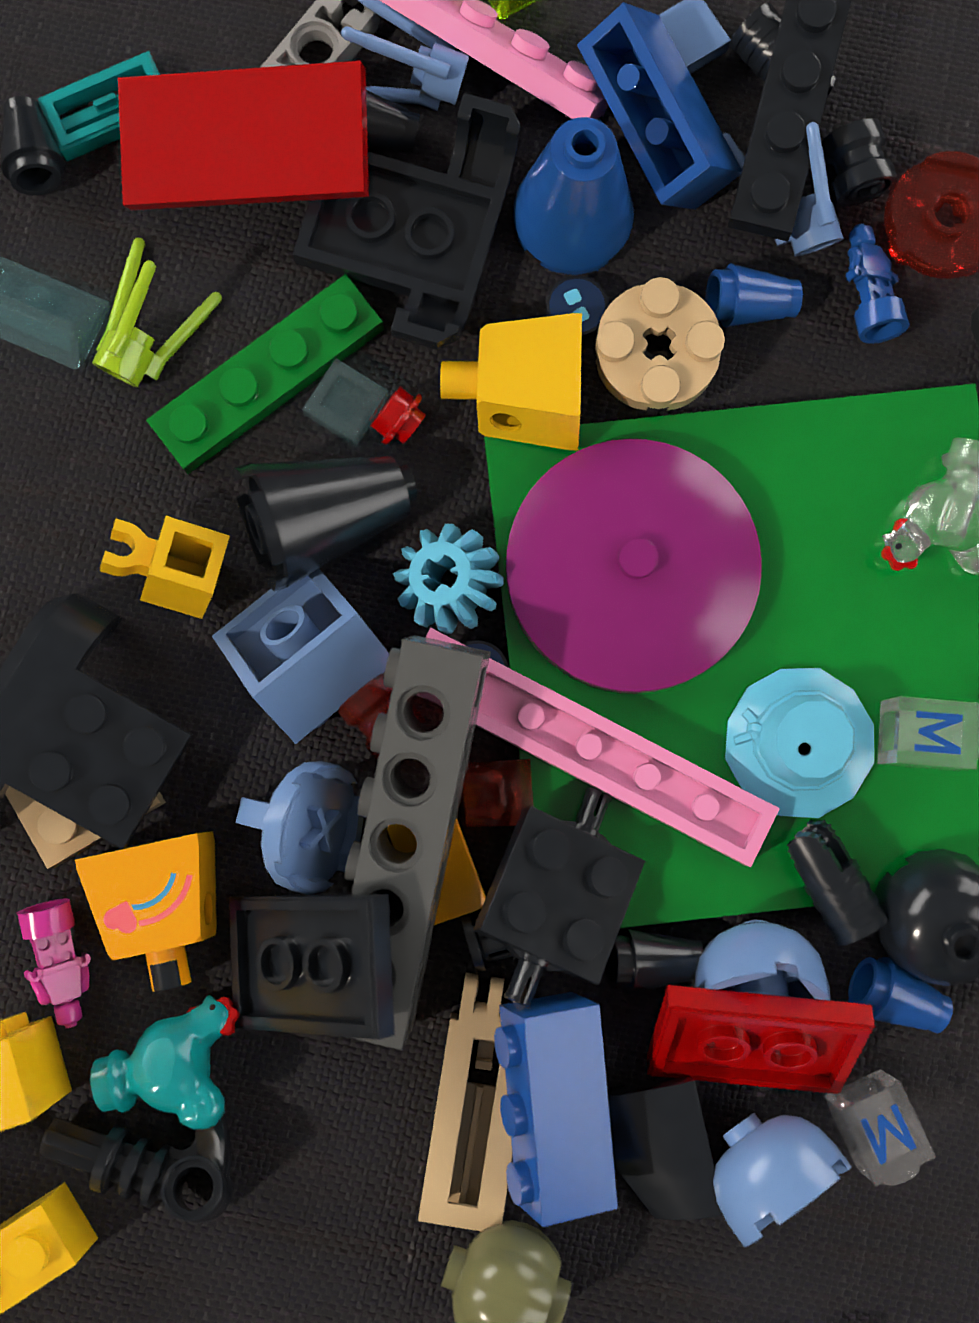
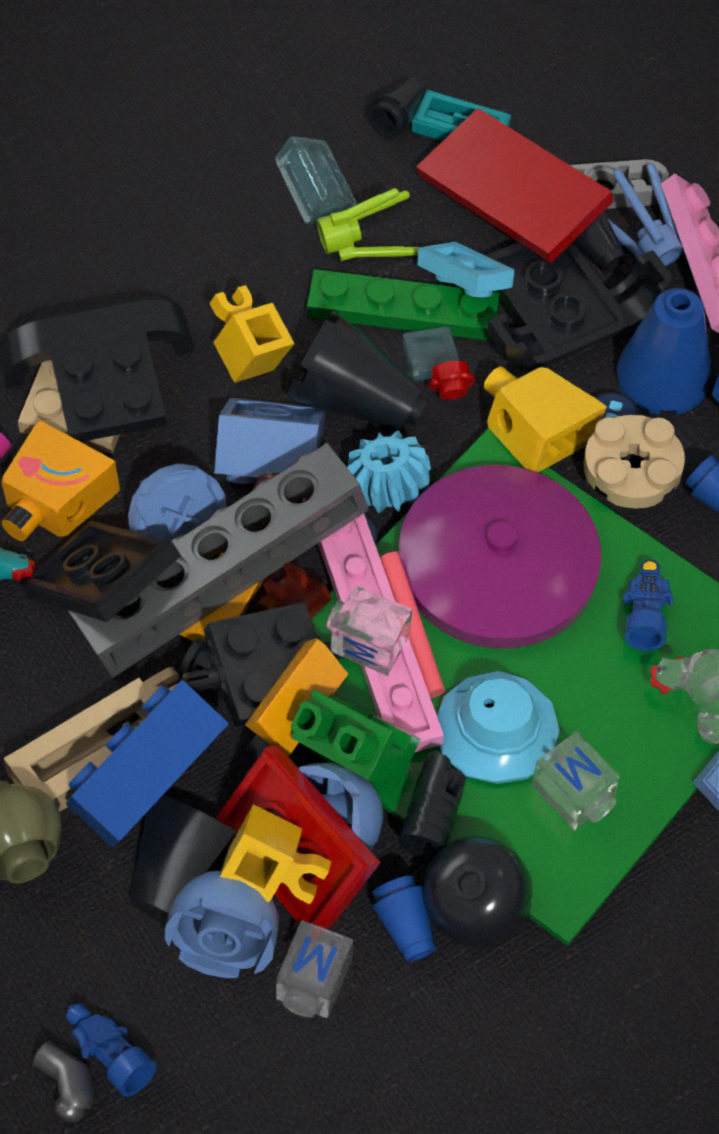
camera: 50 degrees right, 25 degrees down
none -> yellow brick [220,804,331,904]
none -> light orange slope [245,638,348,757]
none -> green hips [291,689,421,787]
none -> clear brick [327,585,412,676]
none -> coral bar [380,552,445,698]
none -> medium azure plate [417,242,514,297]
none -> blue piece [623,559,674,651]

